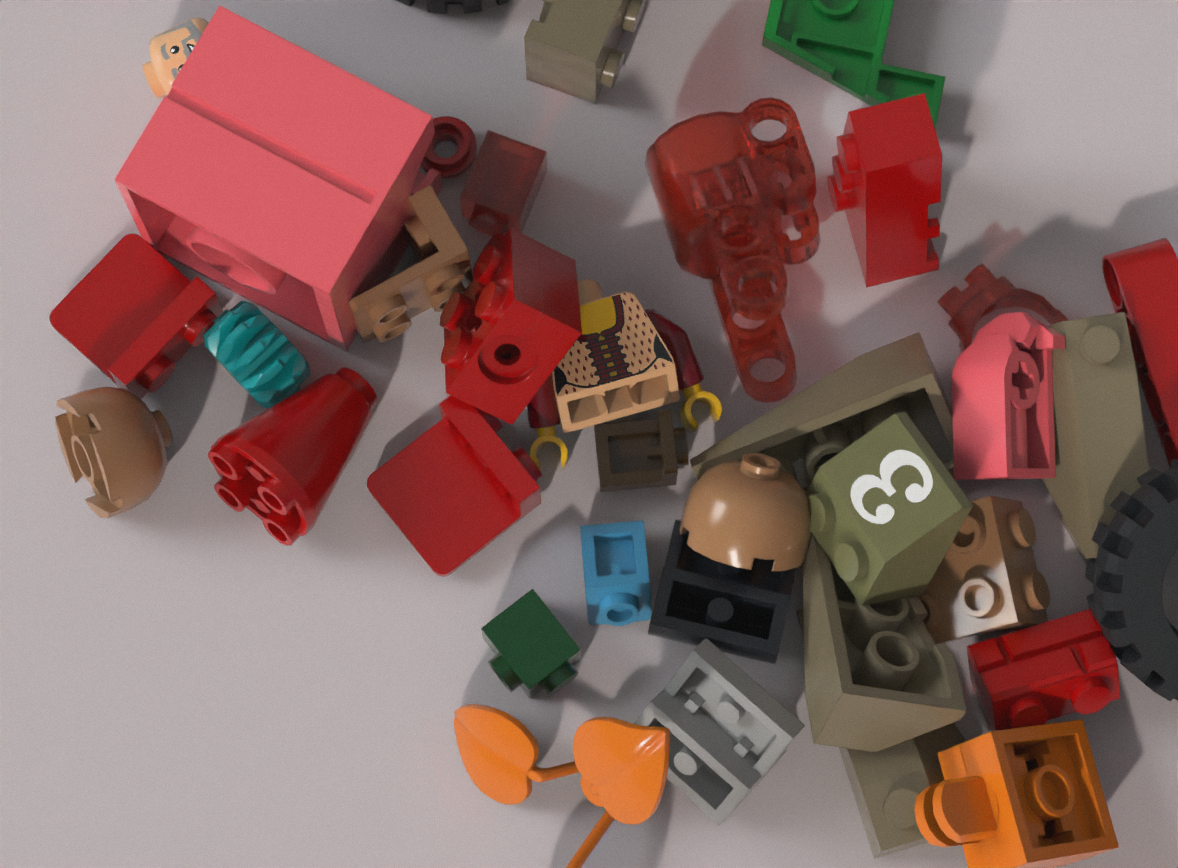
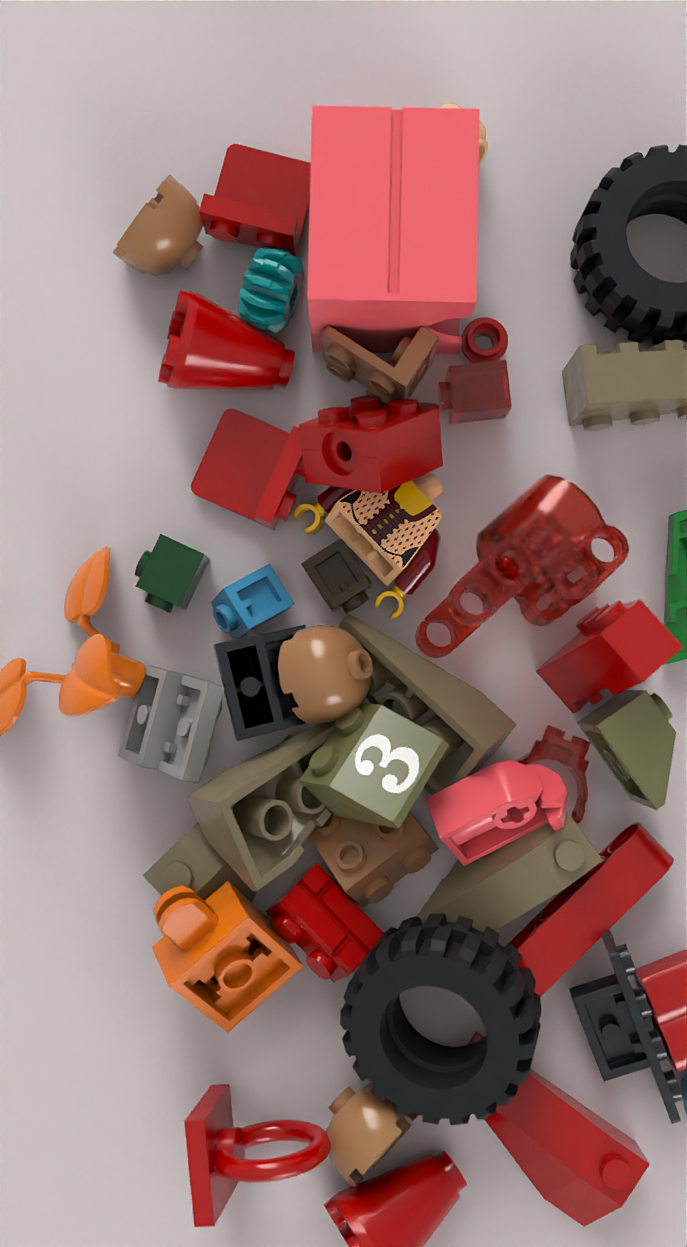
camera: 65 degrees right, 10 degrees up
none -> olive slope [577,690,676,810]

